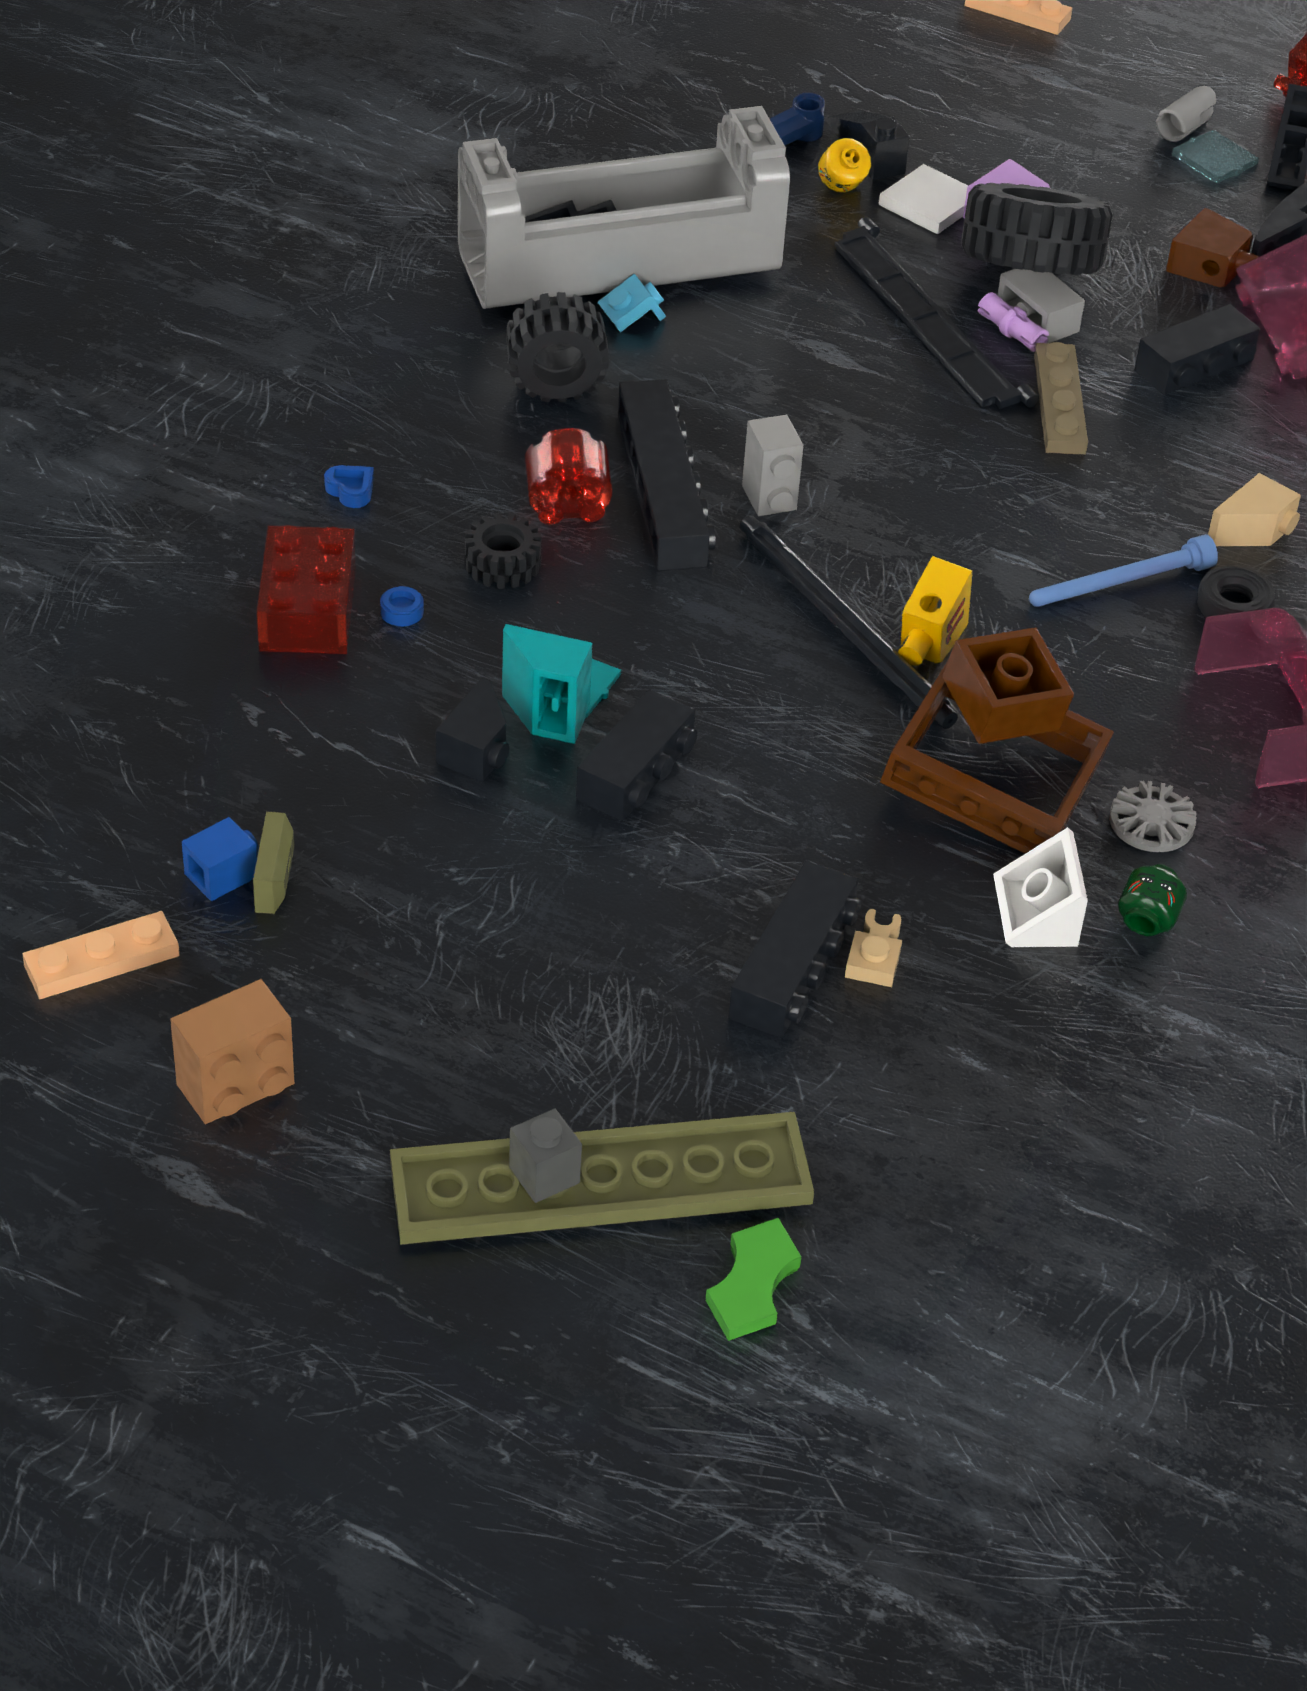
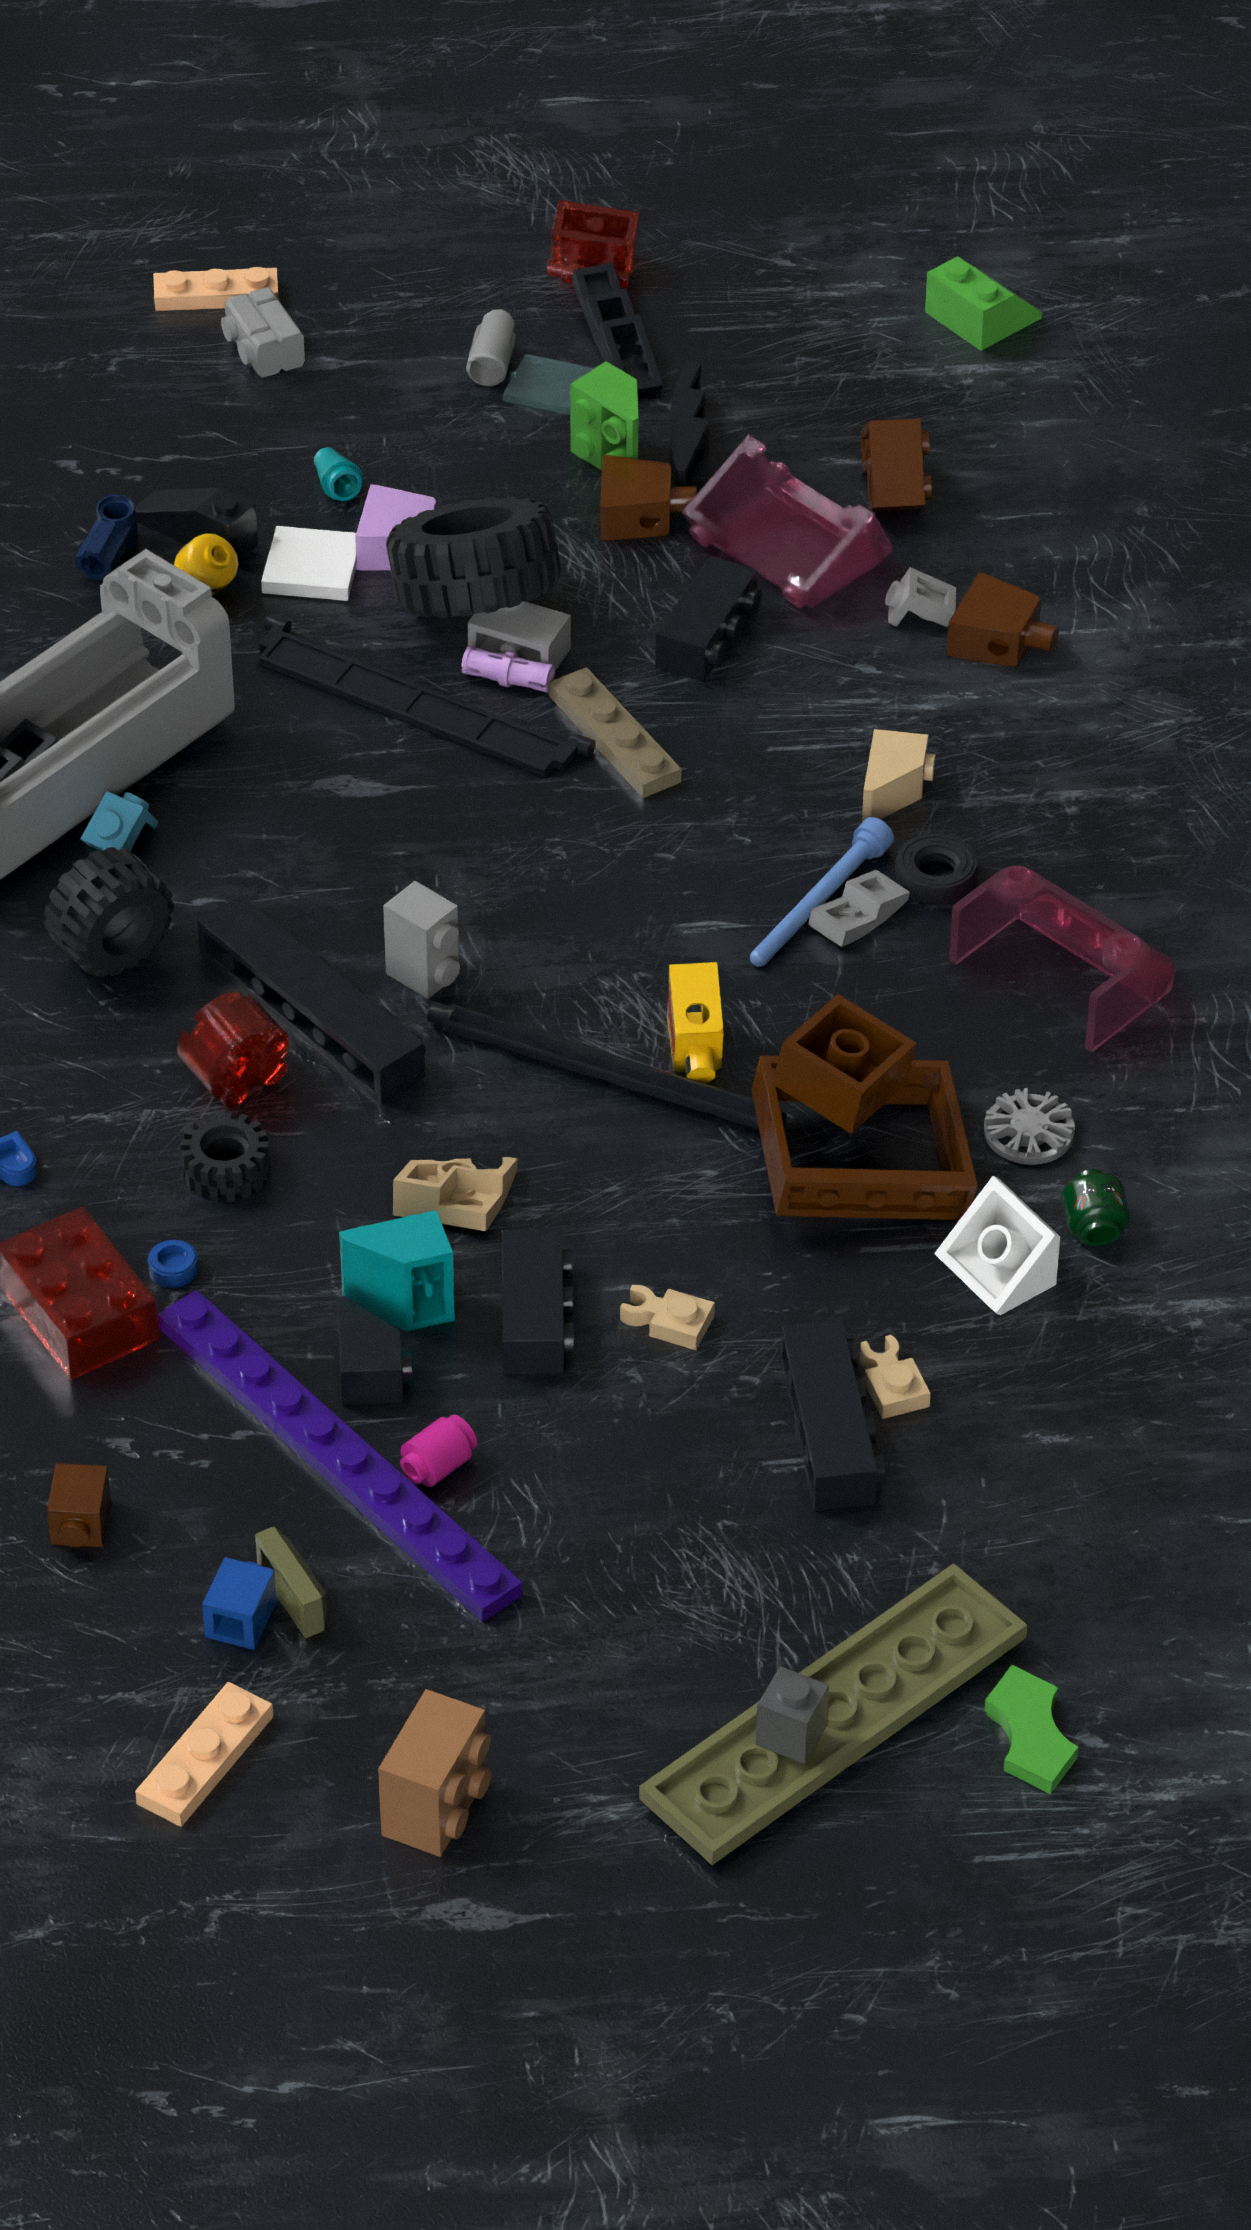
camera: 30 degrees left, 0 degrees up
none -> reddish brown brick [47,1463,111,1547]
none -> dark purple plate [157,1290,522,1622]
none -> light grey brick [221,287,305,378]
none -> teal cone [314,447,362,501]
none -> tan slope [393,1157,518,1231]
none -> dark pink brick [400,1415,477,1487]
none -> bright green slope [570,361,639,470]
none -> tan plate [620,1285,715,1350]
none -> light grey slope [808,870,910,947]

